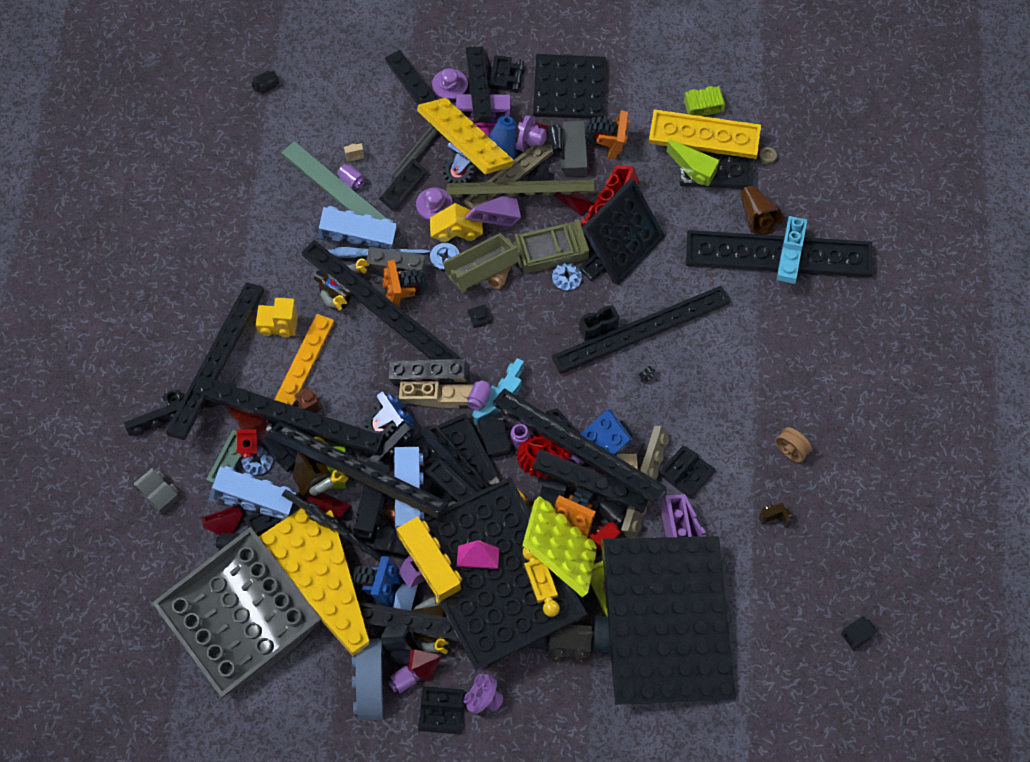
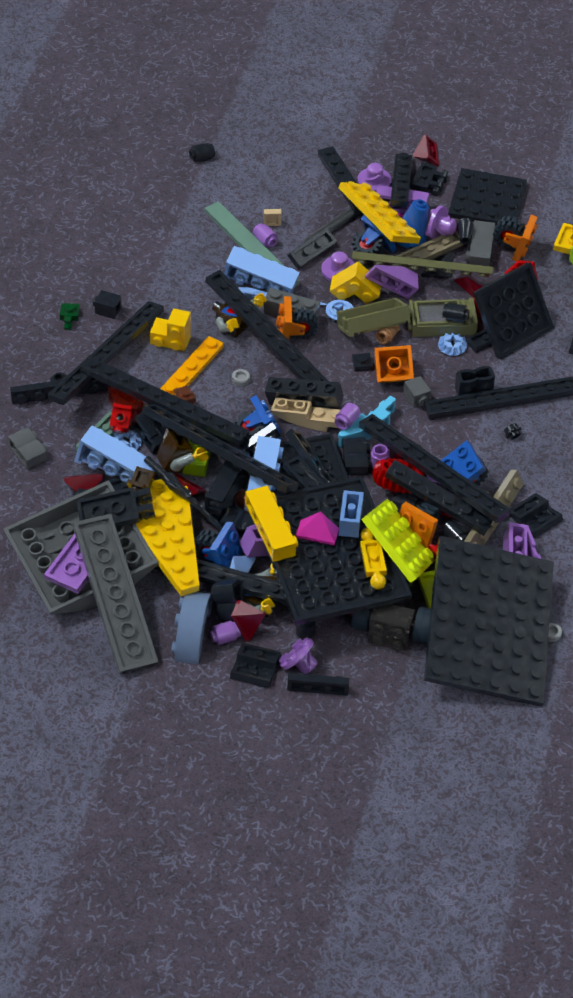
camera: 10 degrees right, 15 degrees down
none -> medium lavender plate [44,534,89,594]
none -> dark green plate [60,303,80,330]
none -> dark grey plate [72,514,158,674]
none -> black tile [76,487,156,528]
none -> black brick [93,290,122,319]
none -> dark brown bracket [127,466,156,491]
none -> light grey tile [232,369,250,386]
none -> black plate [287,673,350,696]
none -> medium blue brick [339,490,364,538]
none -> orange slope [374,345,414,383]
none -> dark grey brick [403,376,431,408]
none -> dark red slope [413,134,439,166]
none -> black brick [442,303,470,323]
none -> light grey tile [548,623,562,642]

